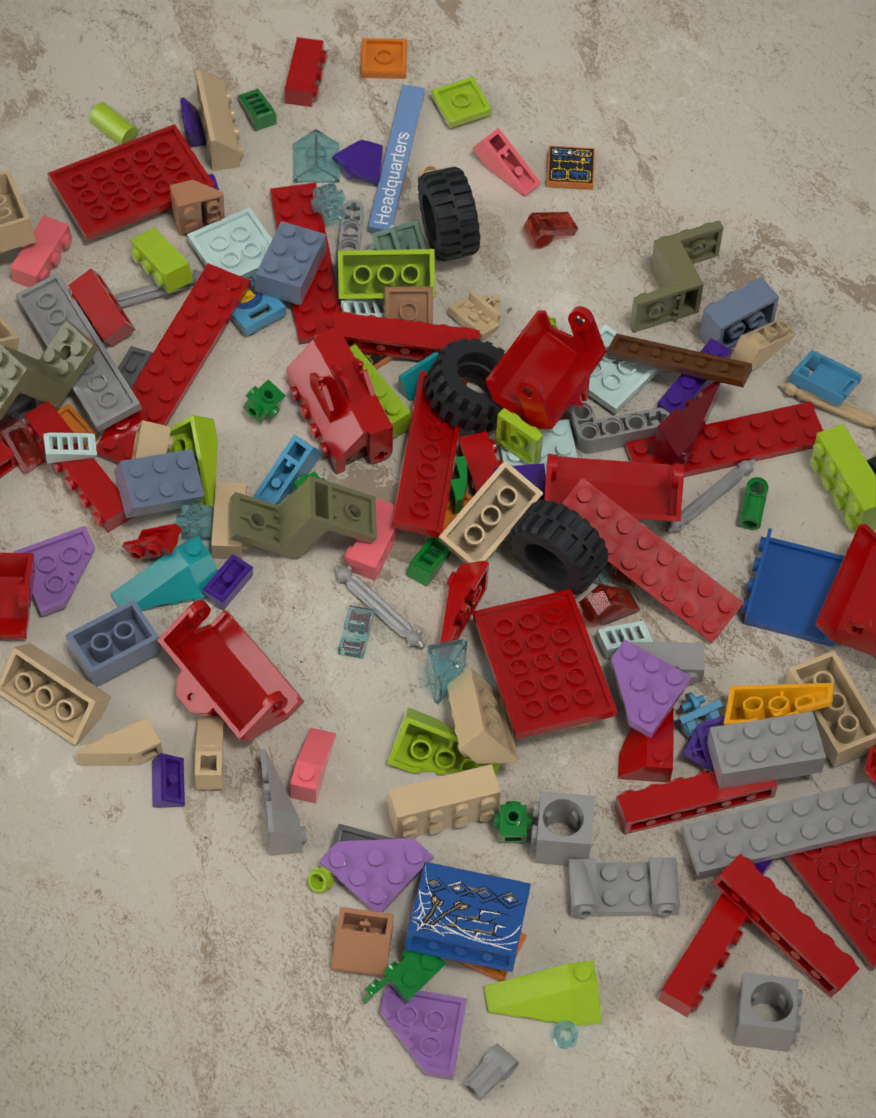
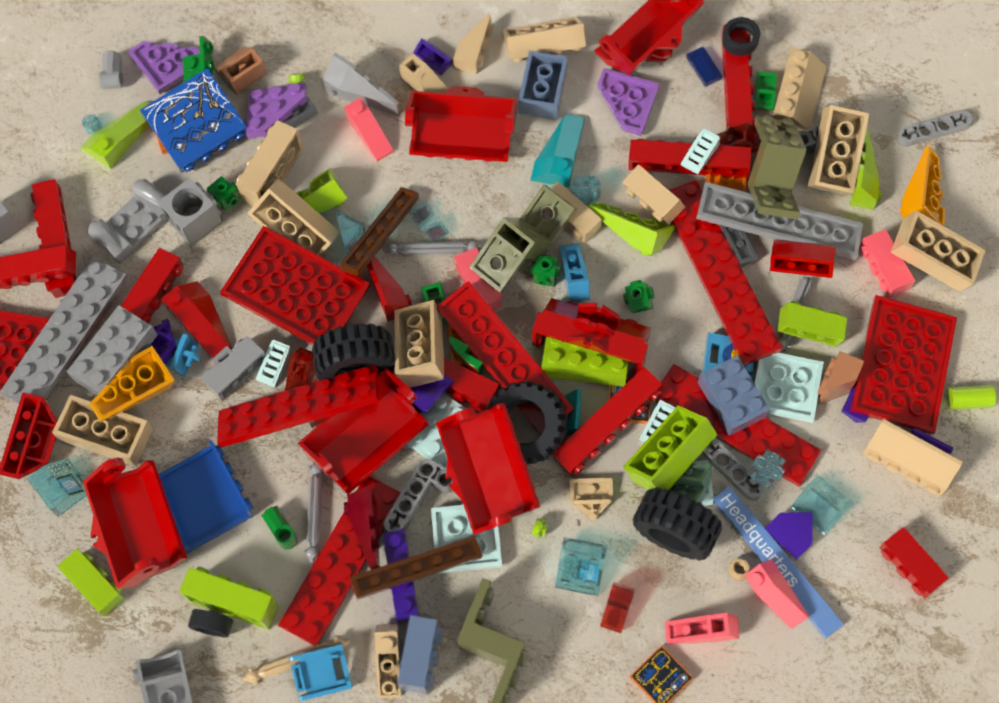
camera: 140 degrees right, 10 degrees up
sand blue brick [114,449,205,518] -> none
red bracket [122,523,182,560] -> none
dark purple slope [202,554,253,610] -> none
green slope [237,89,277,131] -> none
orange tile [361,38,407,79] -> none
medium nougat tile [384,286,433,324] -> none
lime plate [431,76,492,128] -> none
lime plate [496,408,543,464] -> none
medium lavender plate [611,639,692,738] -> none
none -> reddish brown plate [340,187,419,276]
none -> clear light blue slope [555,537,607,596]
none -> coral slope [744,559,810,629]

